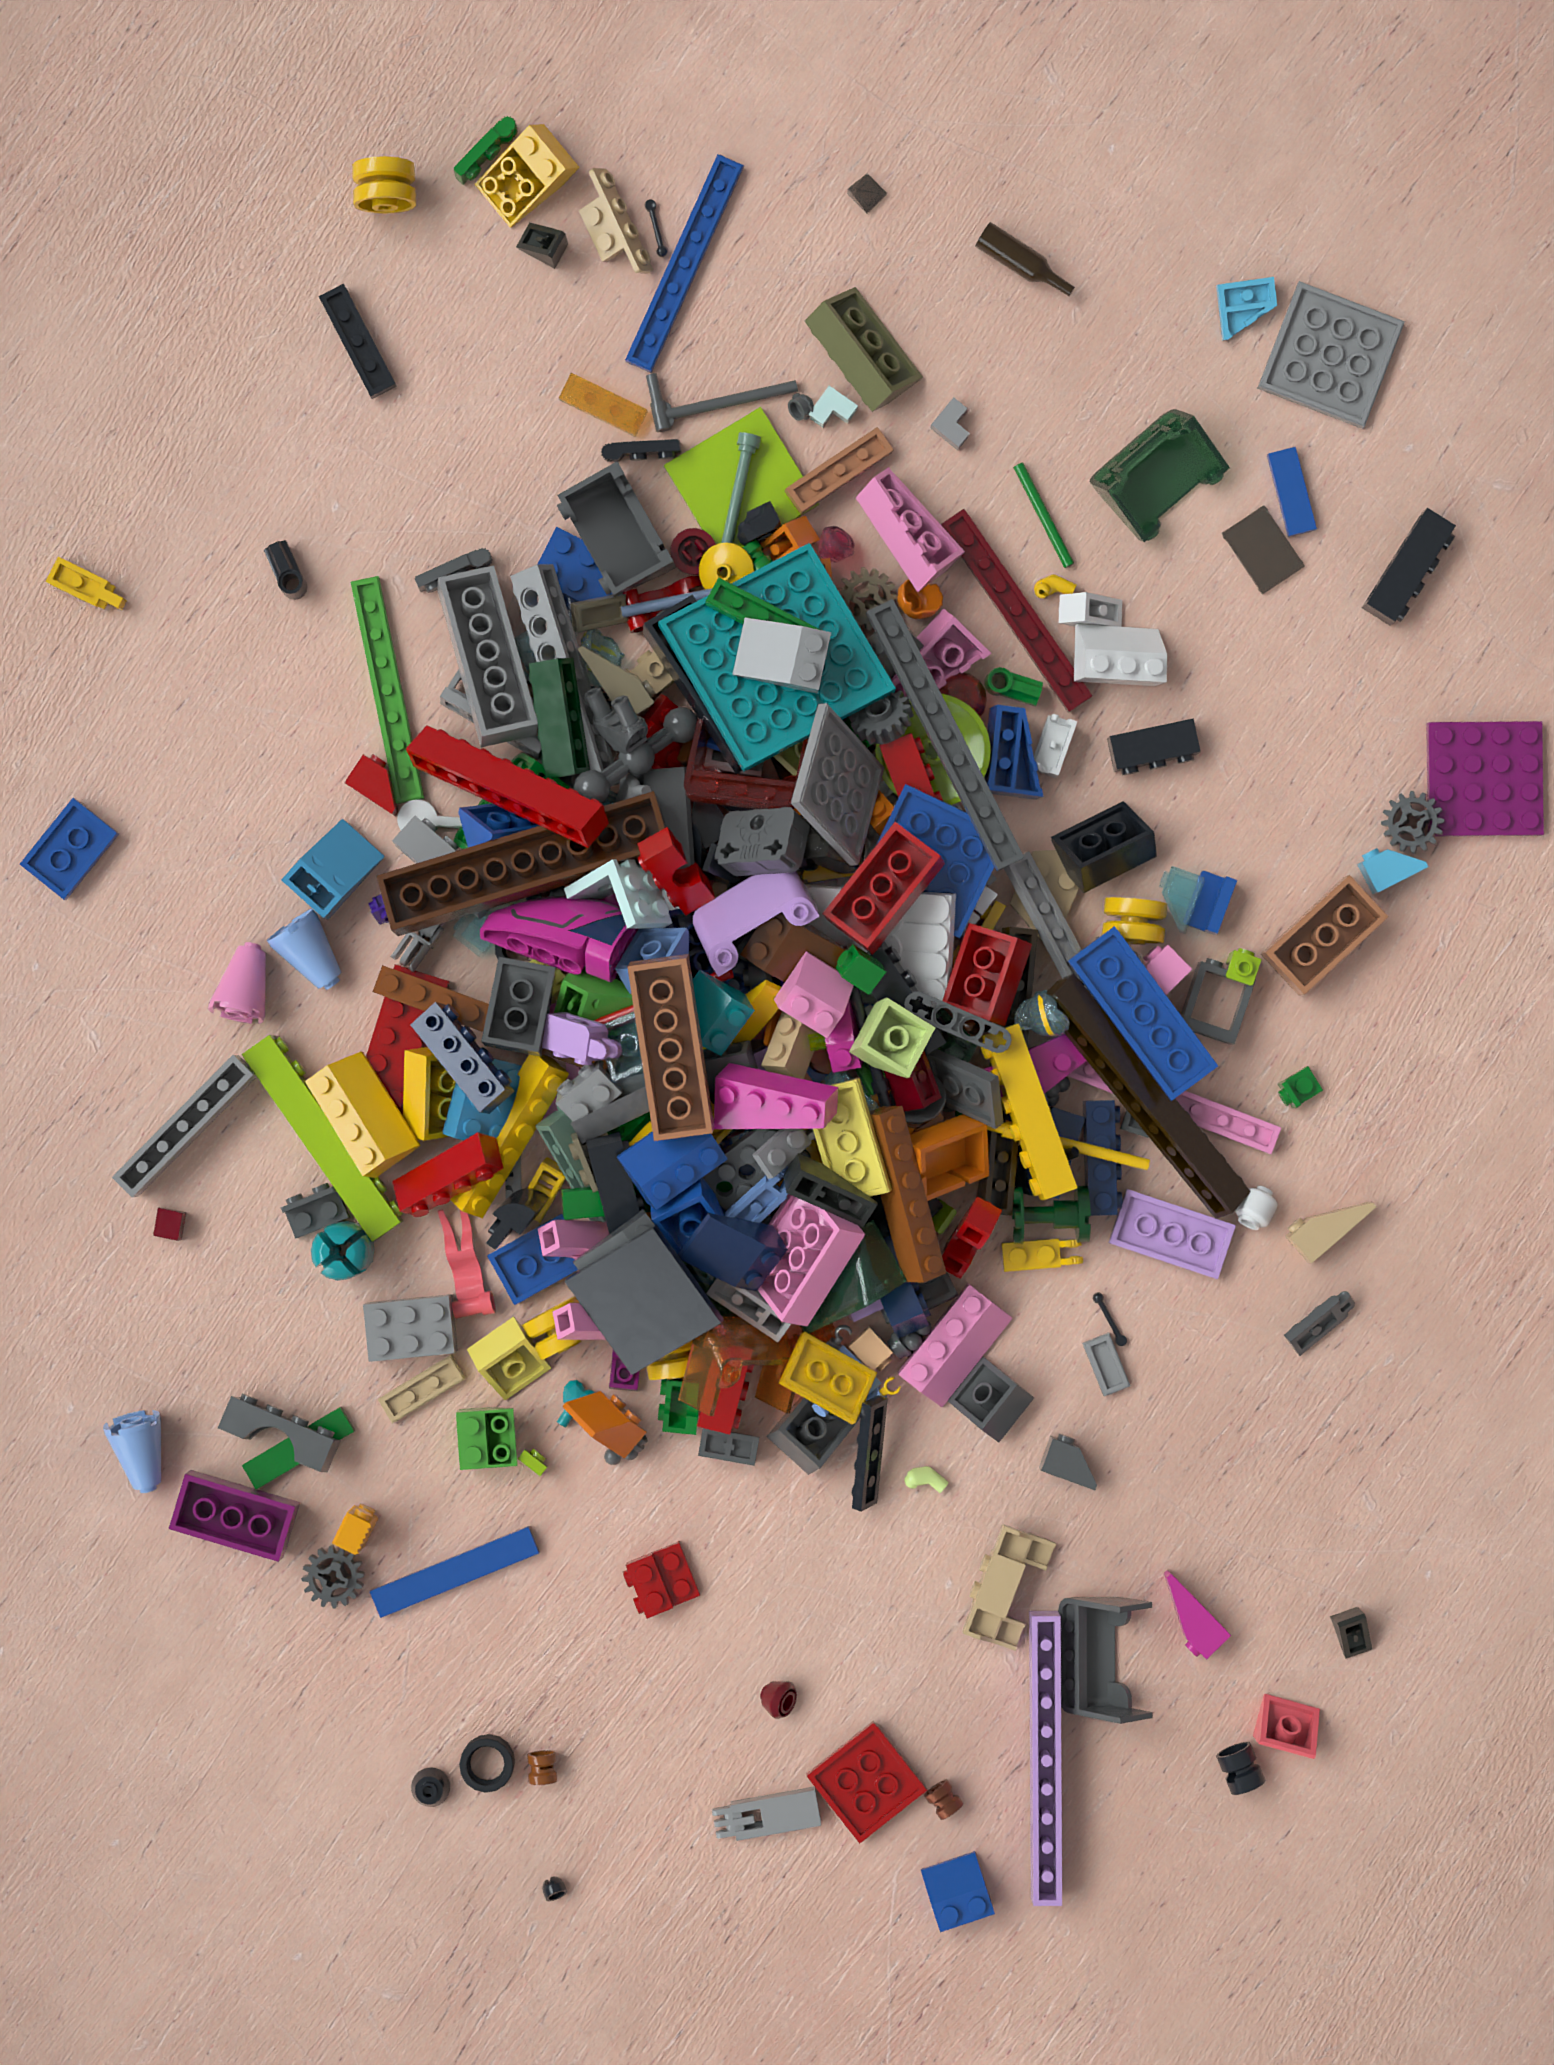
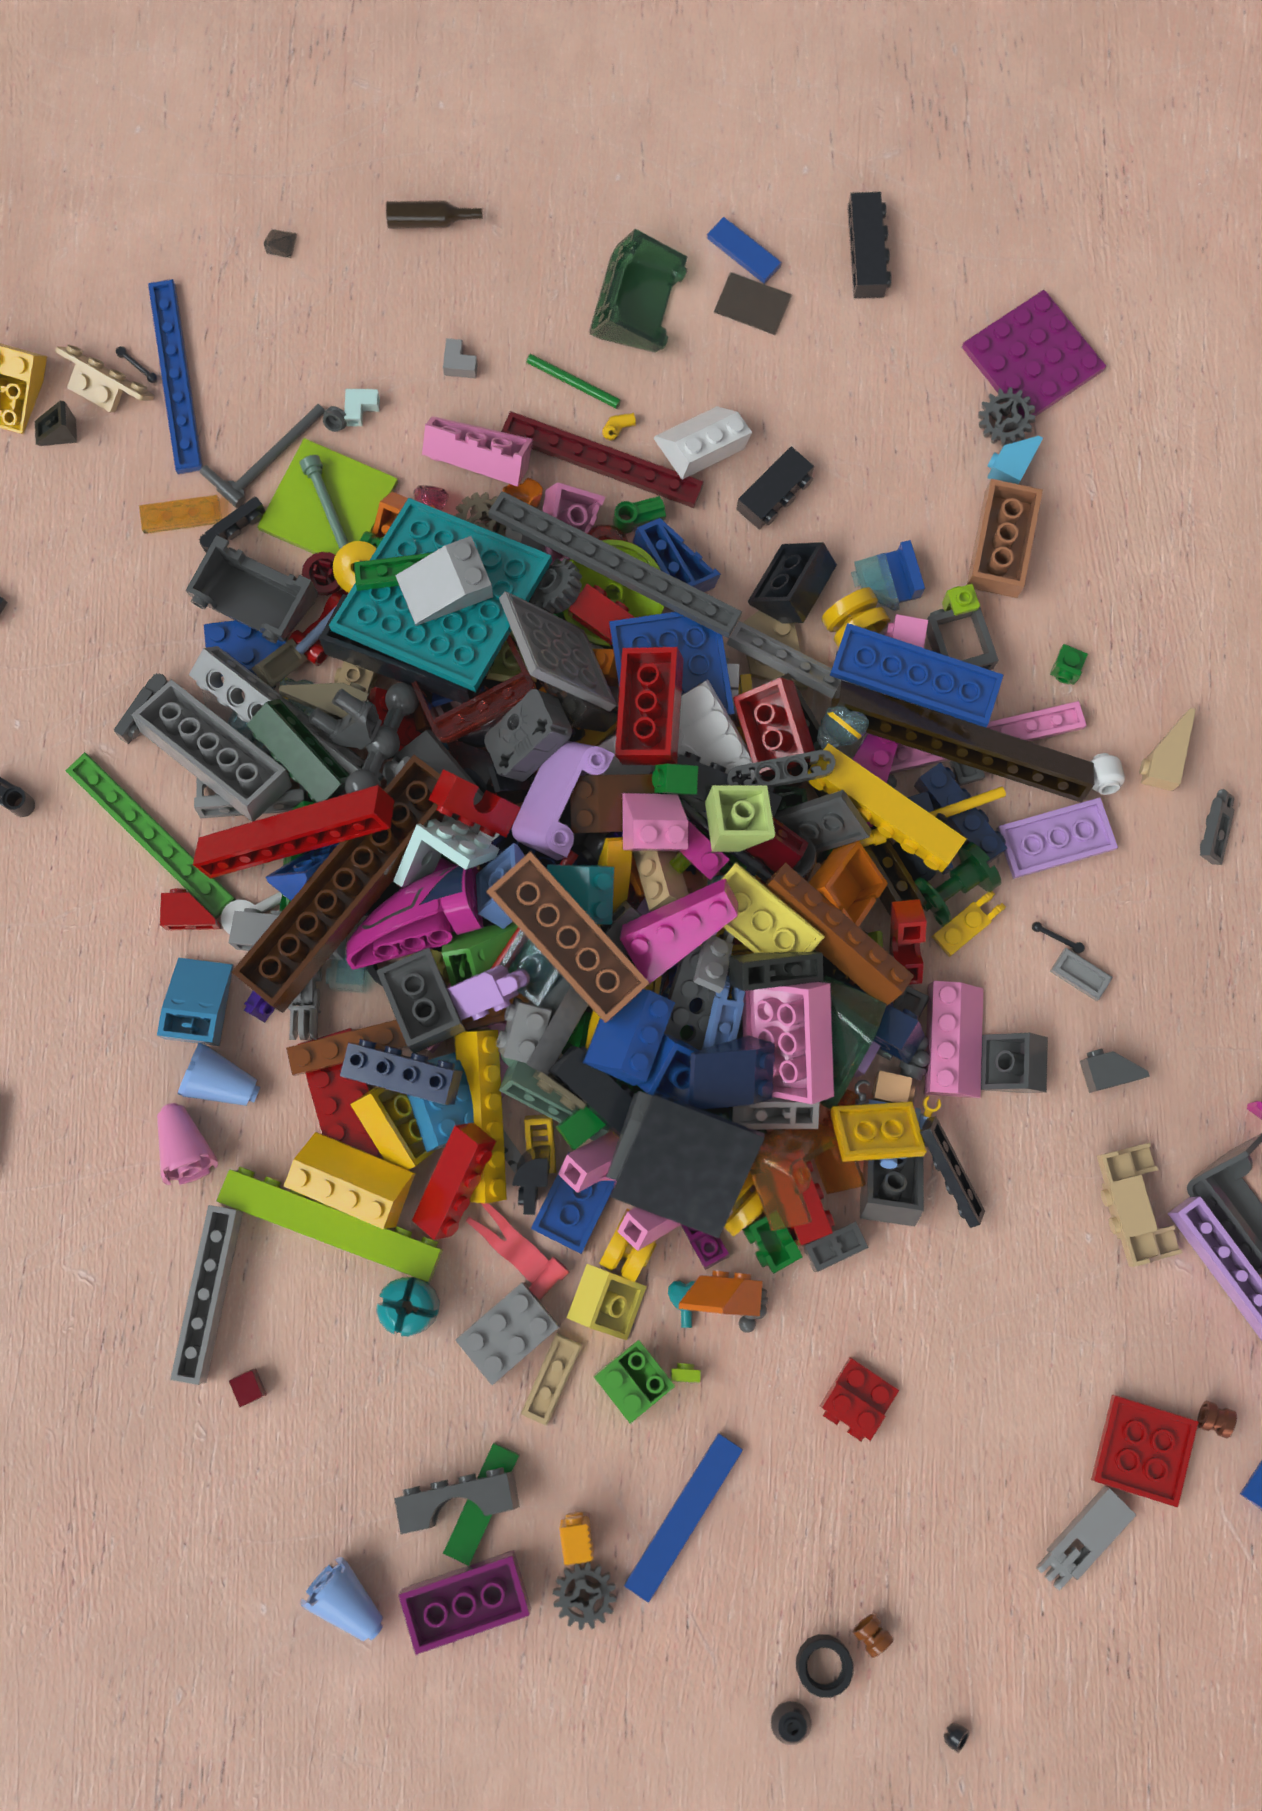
camera: 45 degrees left, 10 degrees down
dark grey bracket [281,1183,350,1239] -> none
black rock [737,501,782,546] -> none
dark red cone [760,1681,797,1719] -> none
nougat plate [784,427,894,514] -> none
olive slope [805,287,923,412] -> none
yellowish green arm [904,1466,949,1493] -> none
white hinge [1034,714,1077,778] -> none
white slope [1059,592,1122,627] -> none
medium azure wing [1216,277,1277,341] -> none
light grey tile [1257,281,1405,429] -> none

